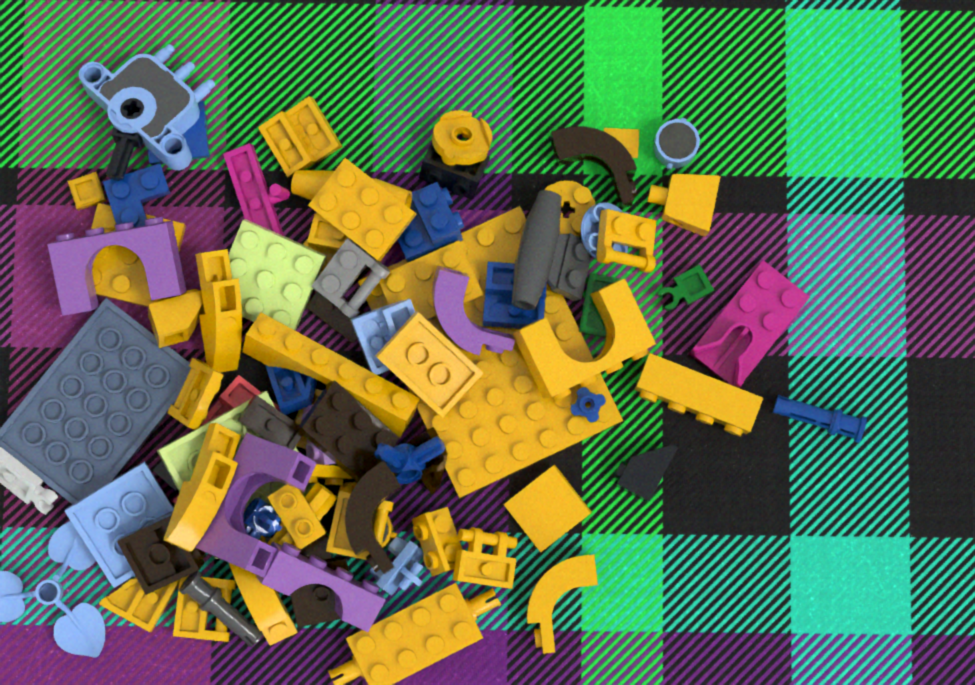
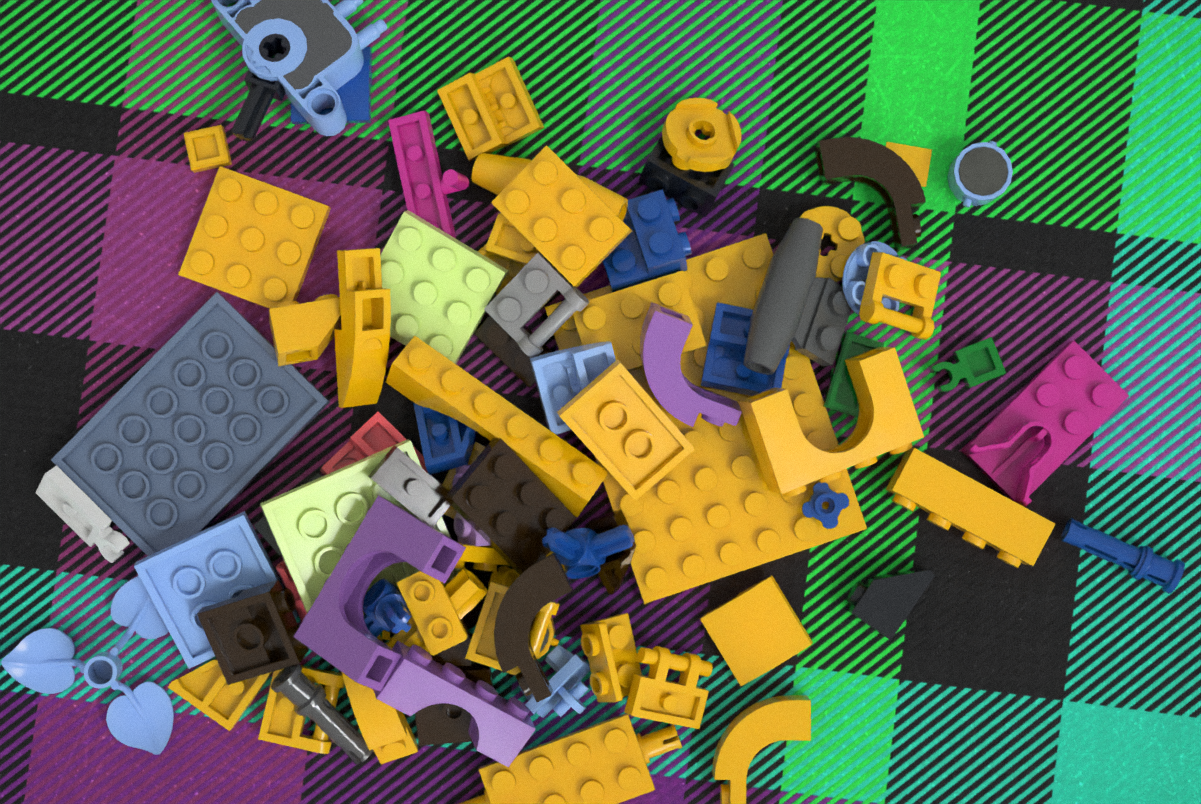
camera: 10 degrees right, 5 degrees up
medium lavender arch [47,217,187,316] -> none
blue plate [103,163,171,227] -> none
yellow slope [163,423,241,552] -> none
yellow plate [167,358,223,430] -> none
yellow torso [647,174,721,237] -> none

